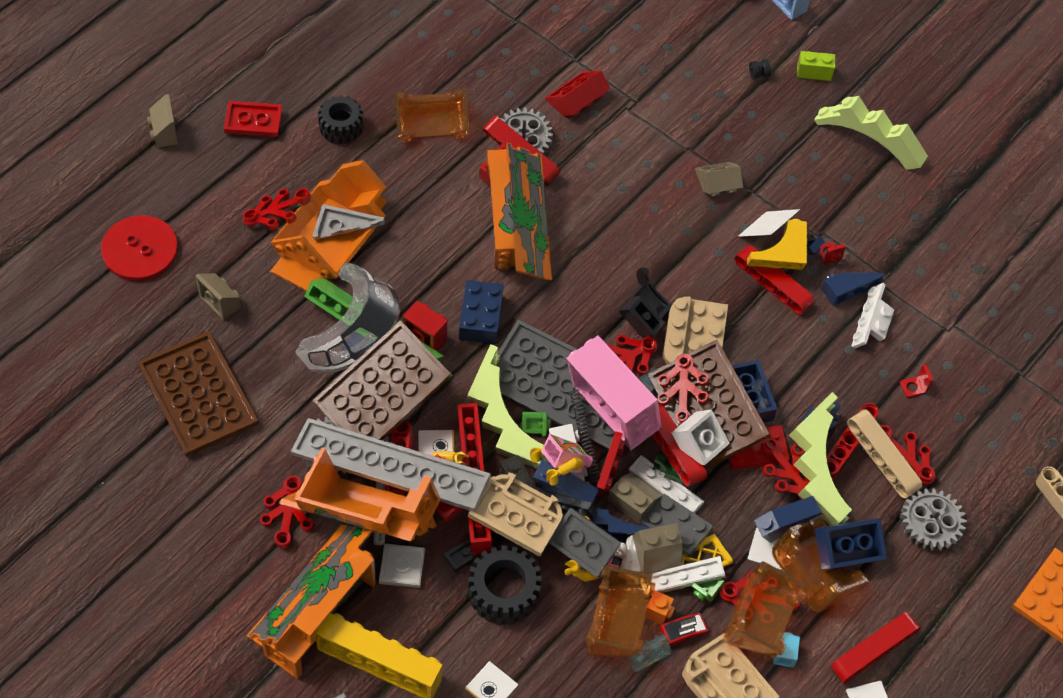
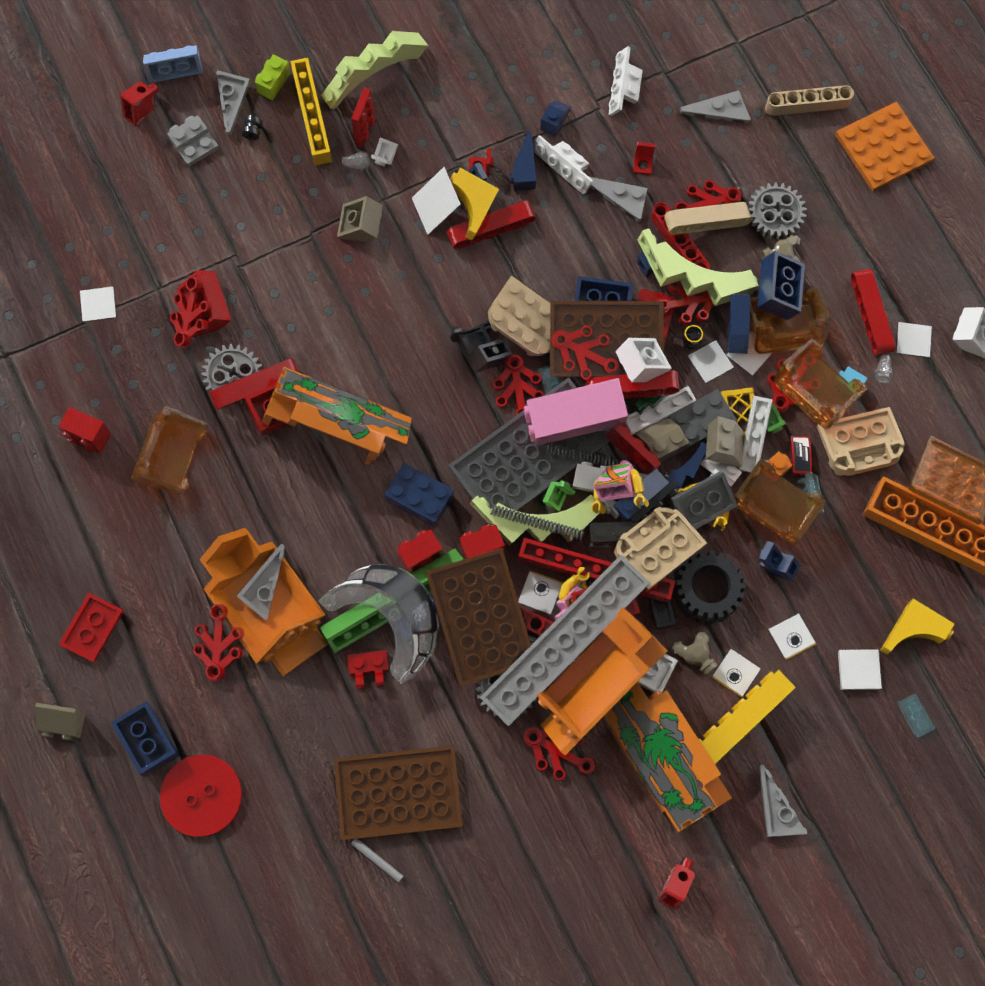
camera: 65 degrees left, 15 degrees up
dark tan slope [195,273,241,320] -> none
black tyre [318,95,364,144] -> none
none -> red brick [58,407,111,453]
none -> white sticker [80,287,116,321]
none -> dark blue brick [111,701,180,777]
none -> light grey plate [167,115,219,167]
none -> red plant [170,276,212,349]
none -> light grey wing [216,70,251,136]
none -> yellow brick [290,58,332,166]
none -> clear cone [342,151,370,169]
none -> red plate [347,650,389,689]
none -> red plate [351,88,376,148]
none -> light grey bar [351,839,403,883]
none -> white bracket [371,138,398,167]
none -> red brick [459,524,505,559]
none -> dark grey piece [490,505,584,541]
none -> dark blue slope [540,100,571,137]
none -> light grey wing [589,177,647,222]
none -> white bracket [609,46,643,116]
none -> red torso [658,857,695,909]
none -> dark tan animal [672,632,718,675]
none -> light grey wing [680,90,751,124]
none -> black wheel [682,325,703,349]
none -> white sticker [688,340,734,383]
none -> white sticker [712,649,760,697]
none -> dark blue brick [759,541,800,581]
none -> dark tan animal [761,235,801,262]
none -> clear cone [874,355,893,384]

